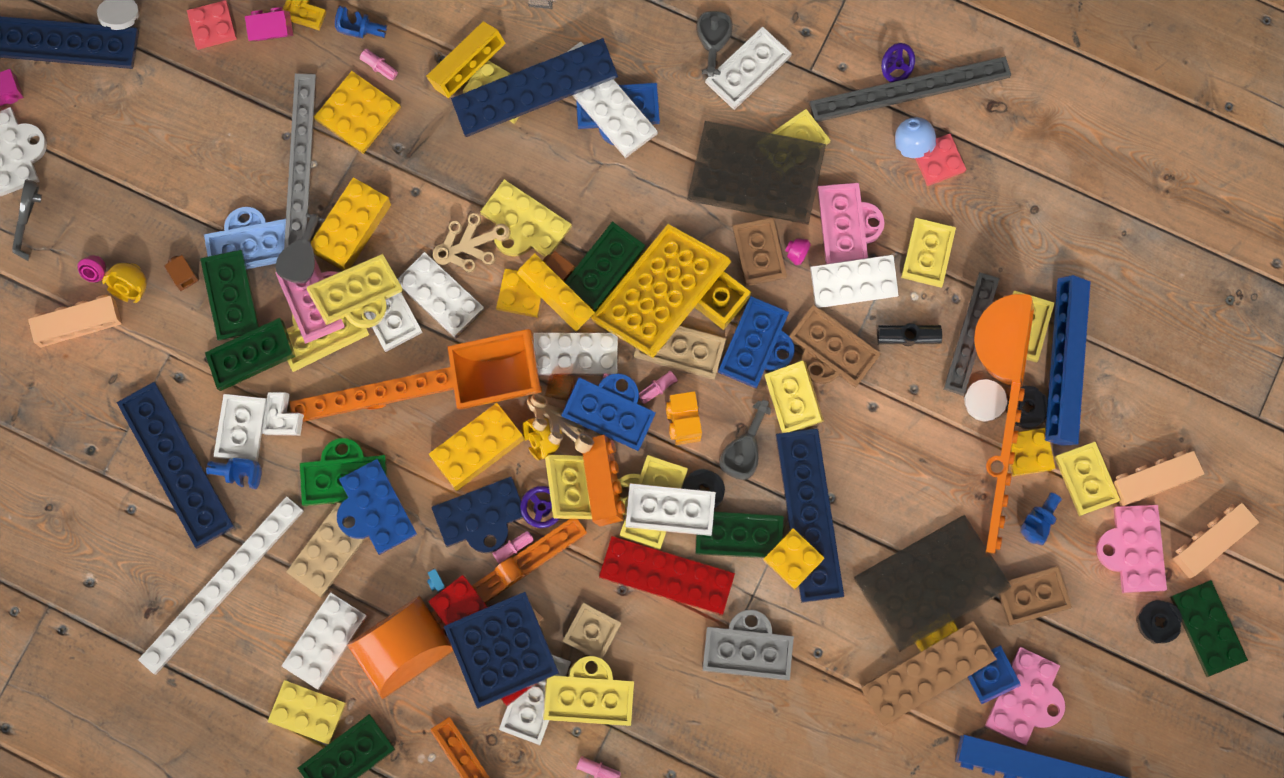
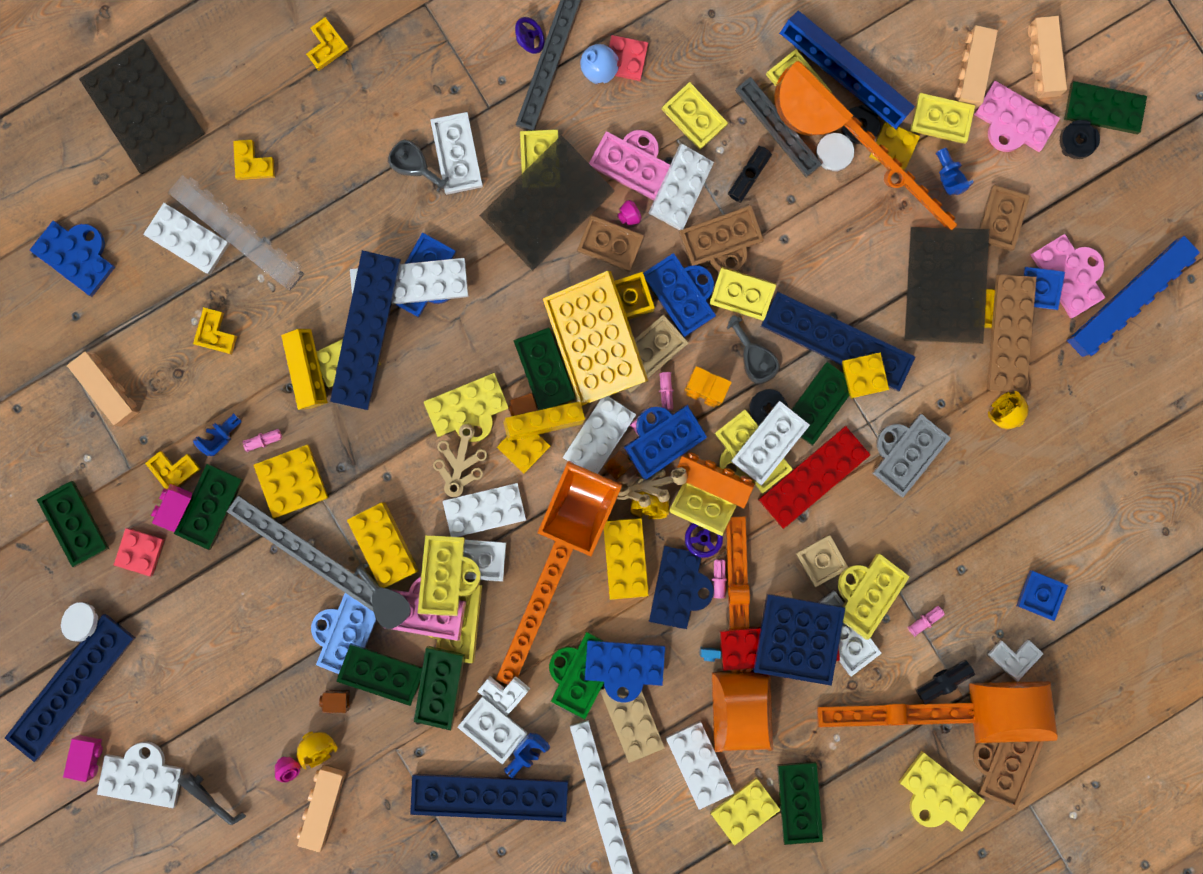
camera: 60 degrees left, 10 degrees up
none -> dark green plate [174,464,243,550]
none -> yellow cylinder [988,391,1029,429]

